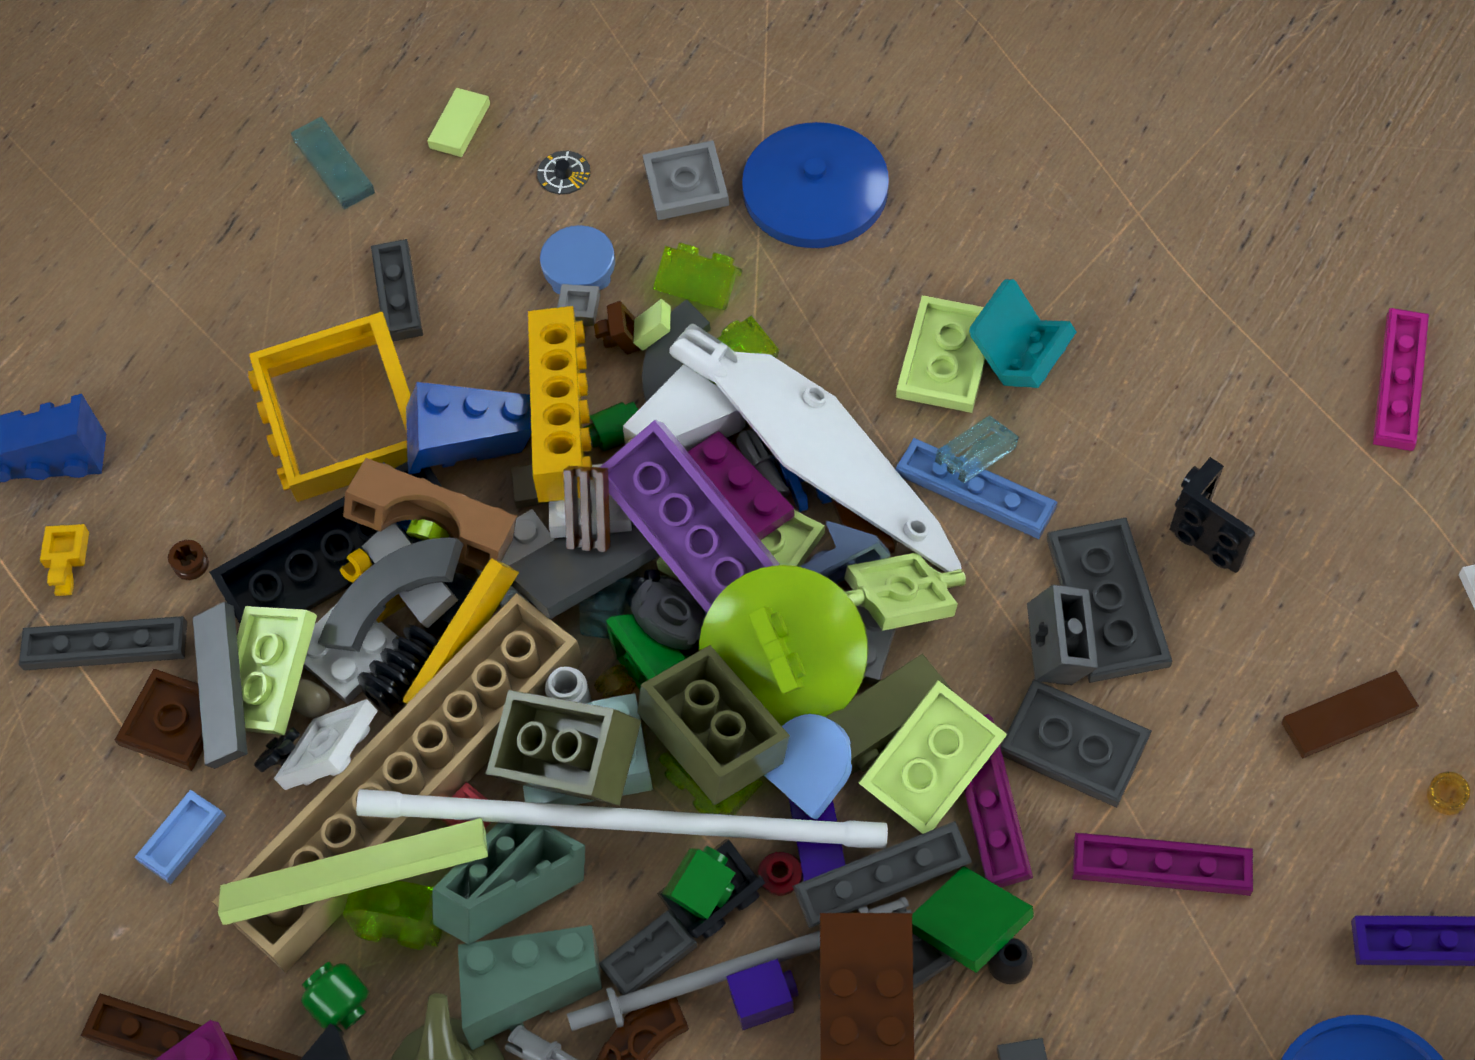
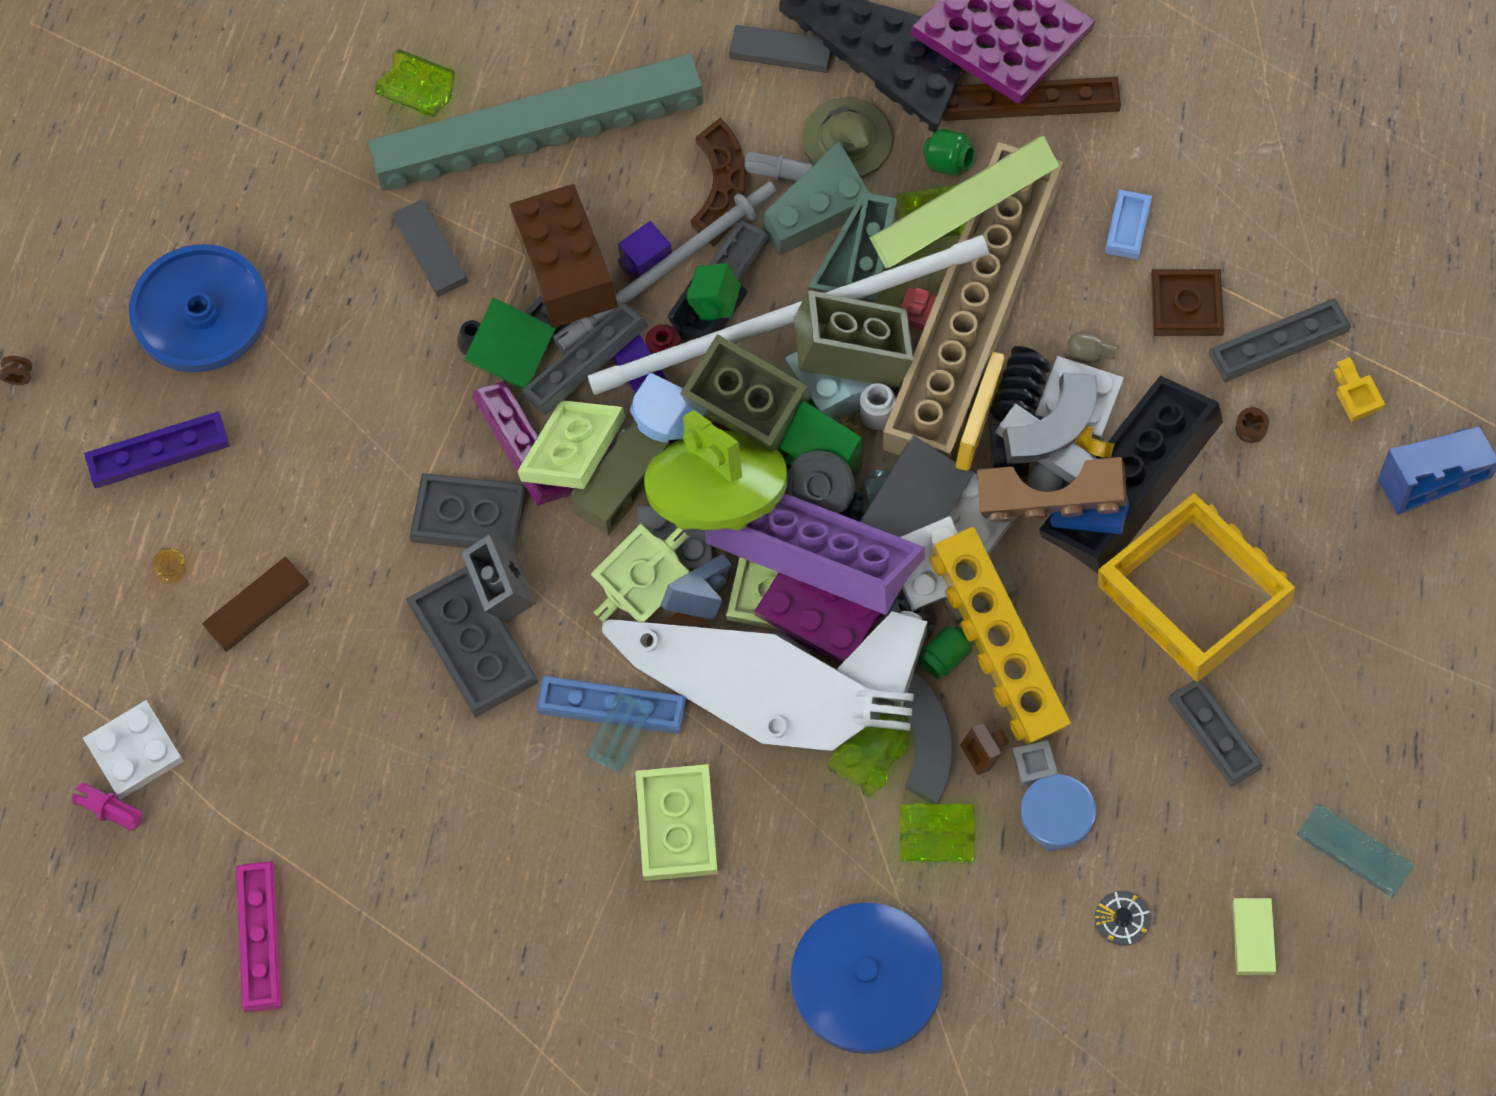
camera: 160 degrees right, 5 degrees up
tile [193,602,248,769] -> none
yellowish green plate [237,606,317,735] -> none
black plant [254,727,300,772] -> none
white plate [274,699,378,790] -> none
blue wedge [406,382,531,474] -> none
lime tile [406,519,450,541] -> none
tile [563,466,611,552] -> none
yellowish green tile [633,299,671,351] -> none
light grey plate [643,140,729,220] -> none
teal bracket [969,279,1077,388] -> none
magenta tile [1072,832,1253,896] -> none
black bracket [1169,457,1255,573] -> none

